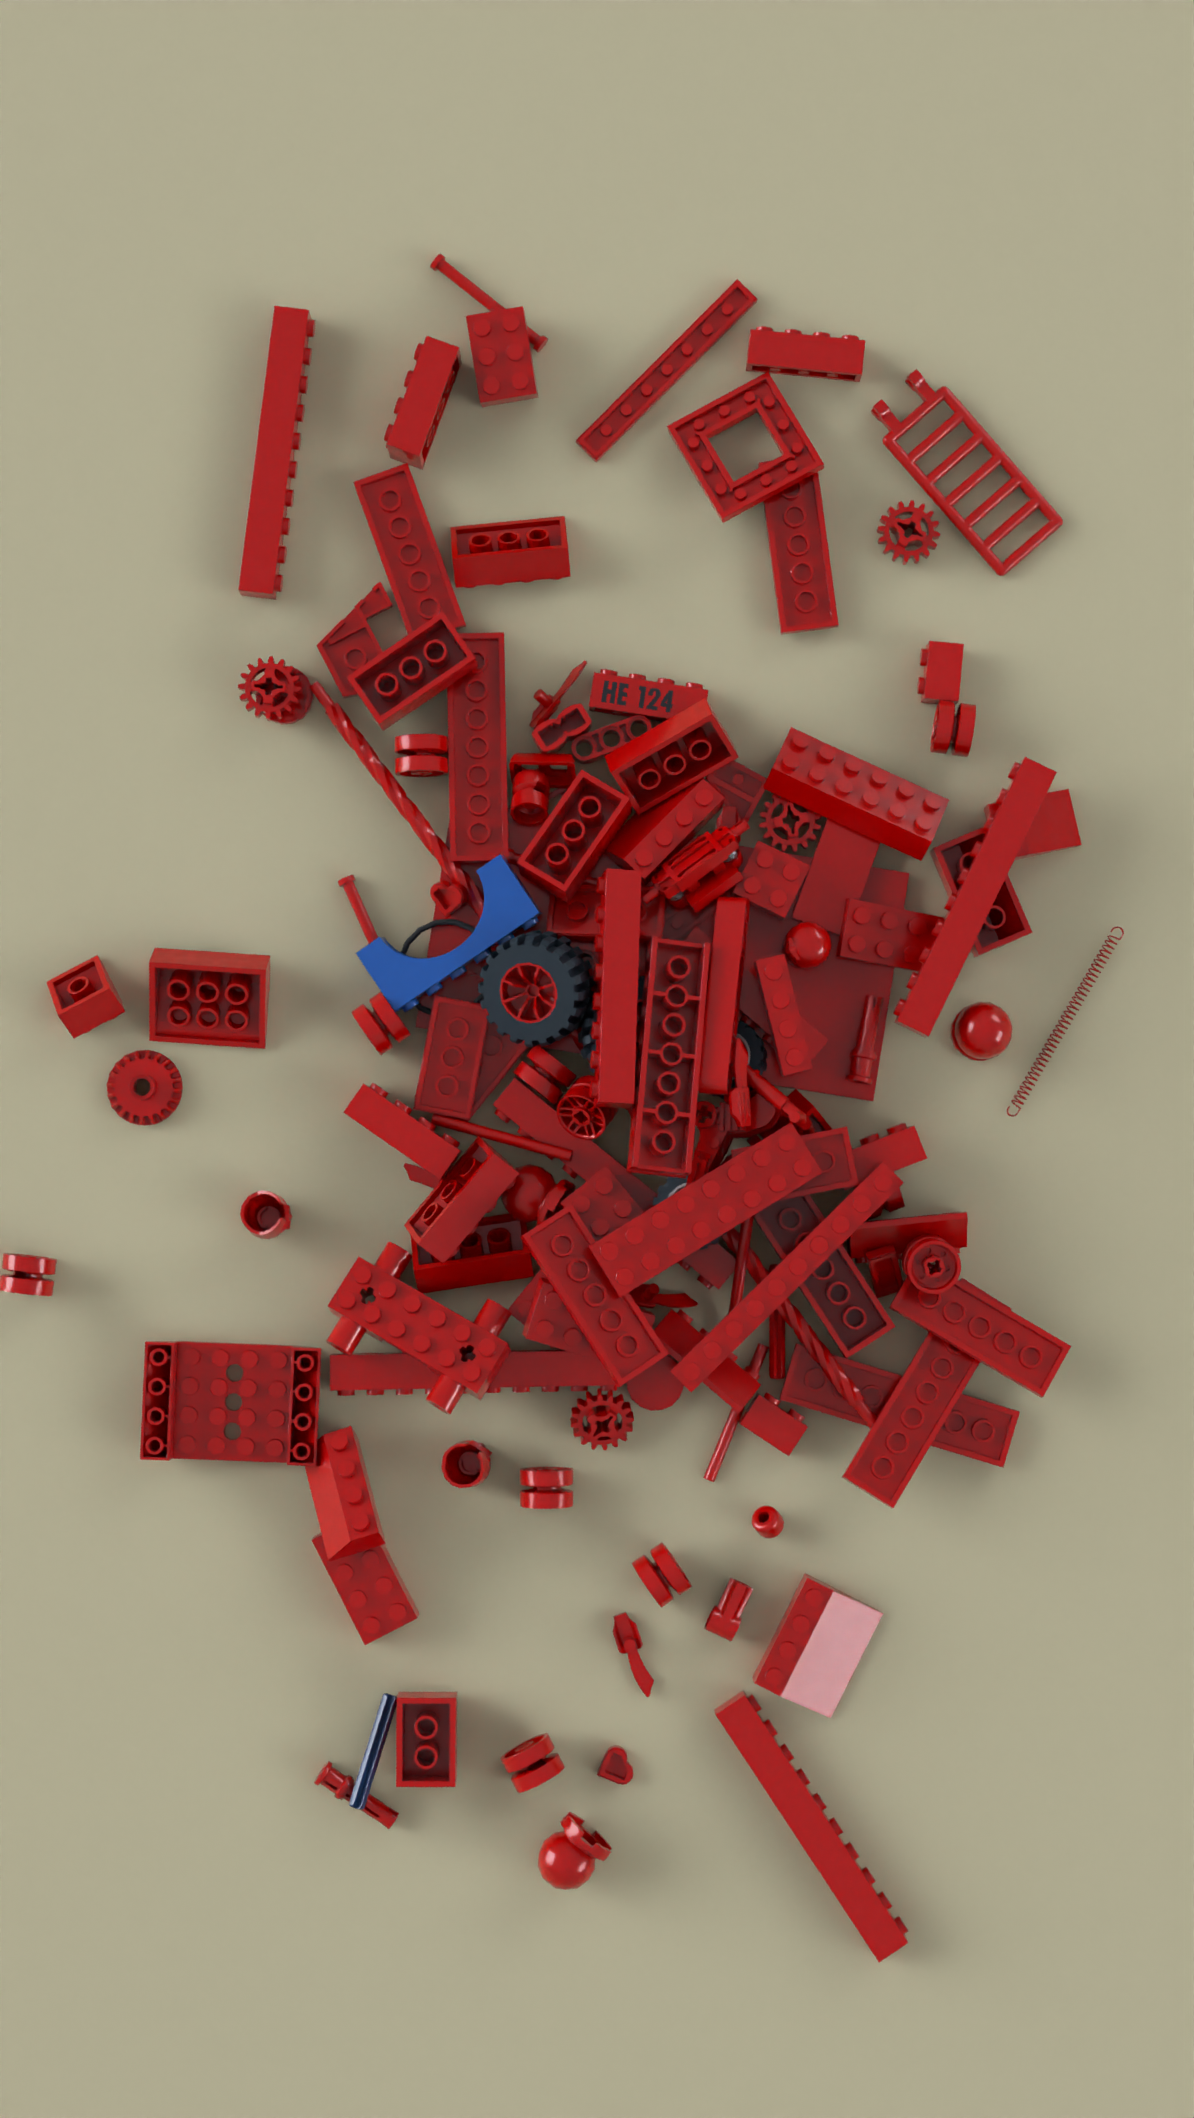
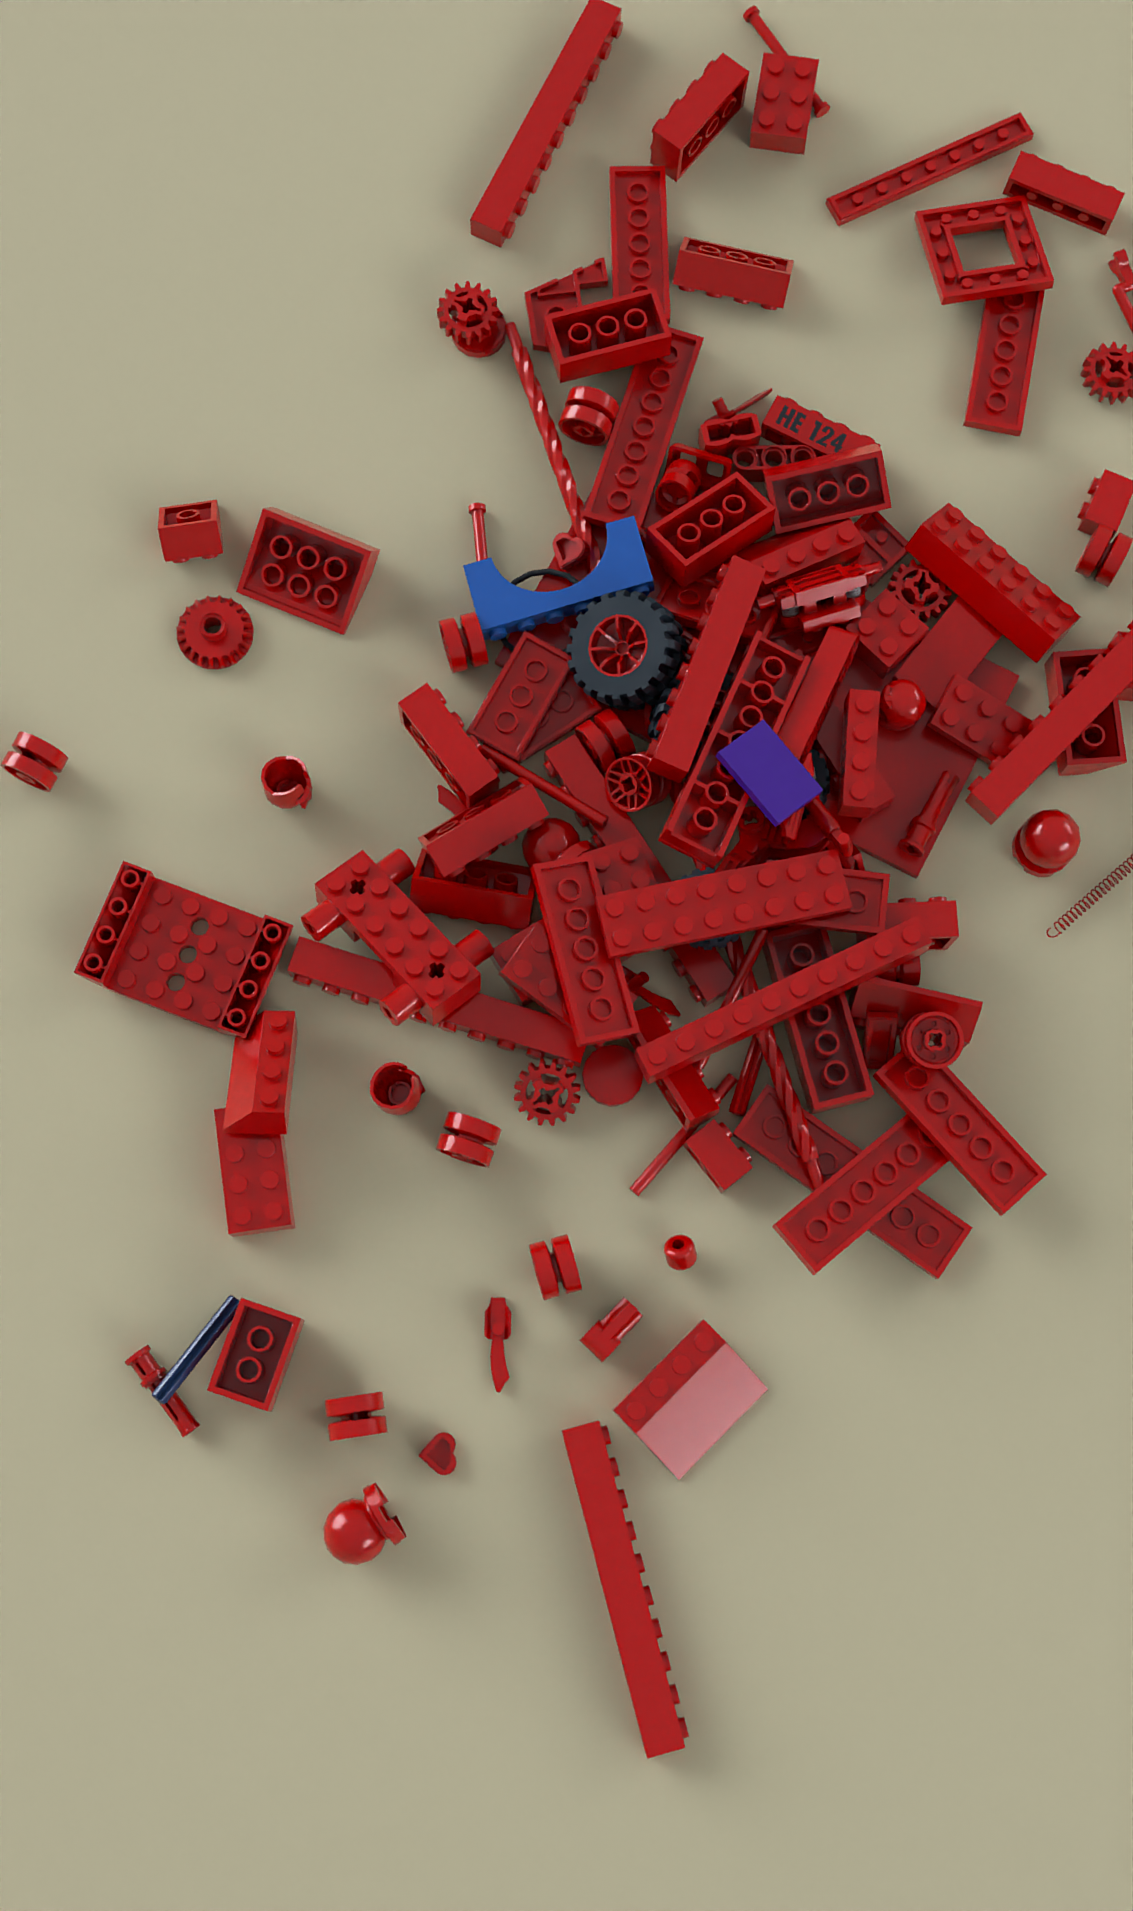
camera: 15 degrees right, 10 degrees down
none -> dark purple tile [716,719,823,827]

